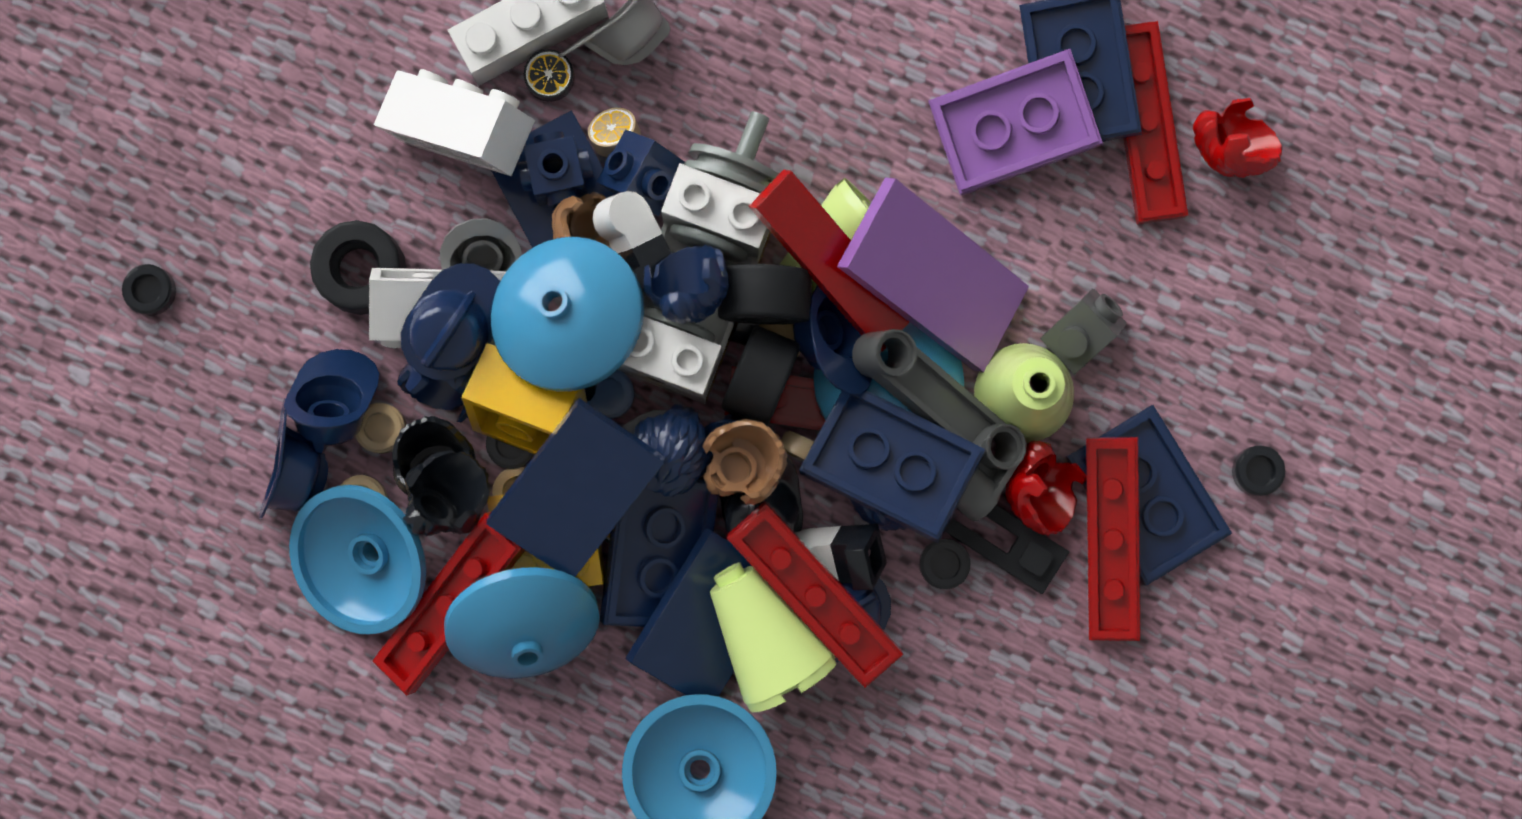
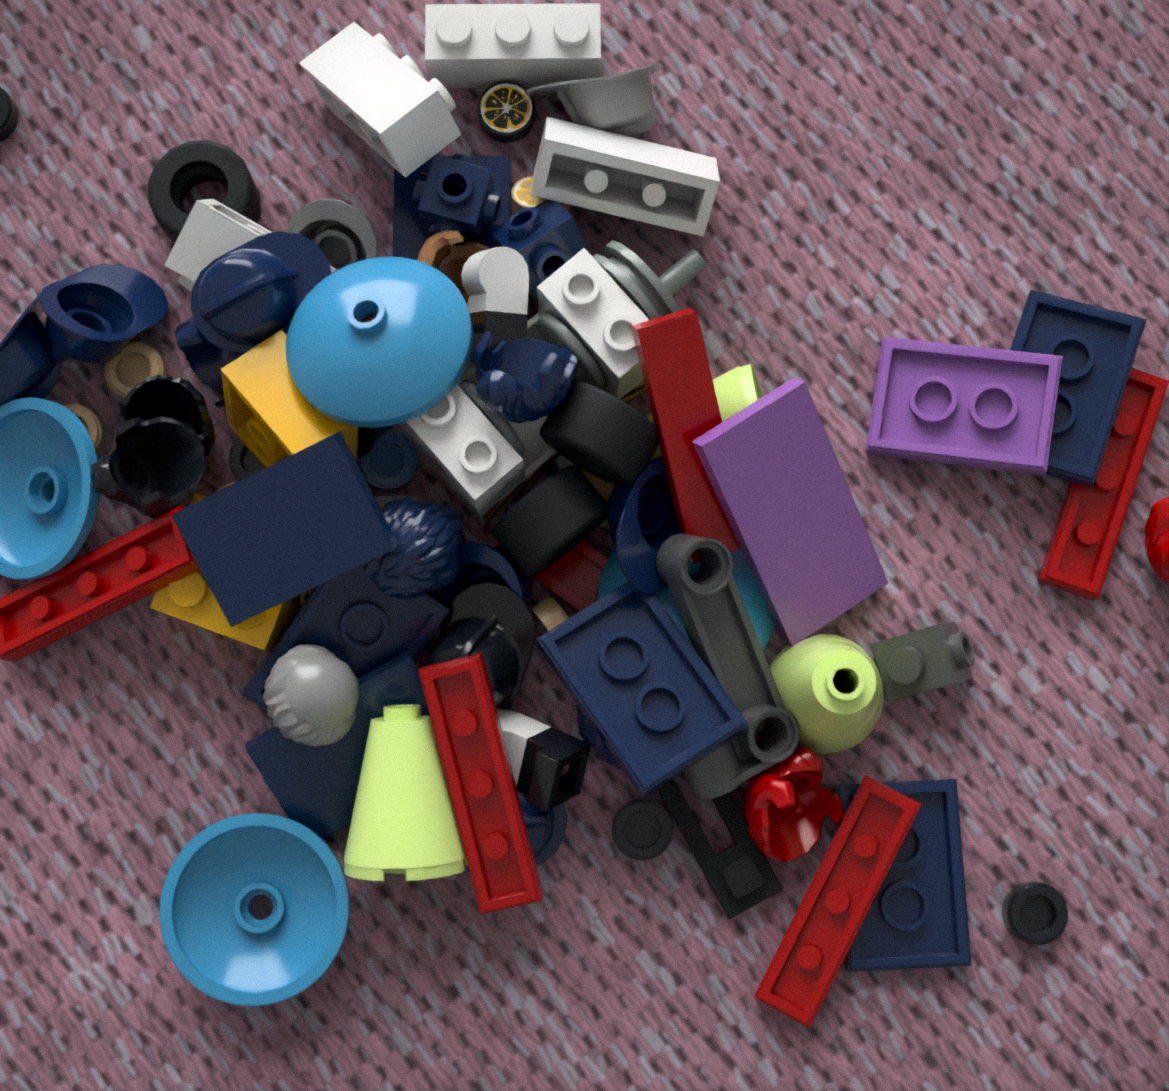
camera: 30 degrees right, 5 degrees down
dark azure dish [444,567,600,679] -> none
medium nougat hair [703,419,788,505] -> none
none -> light grey hair [263,644,359,746]
none -> white brick [531,117,720,237]

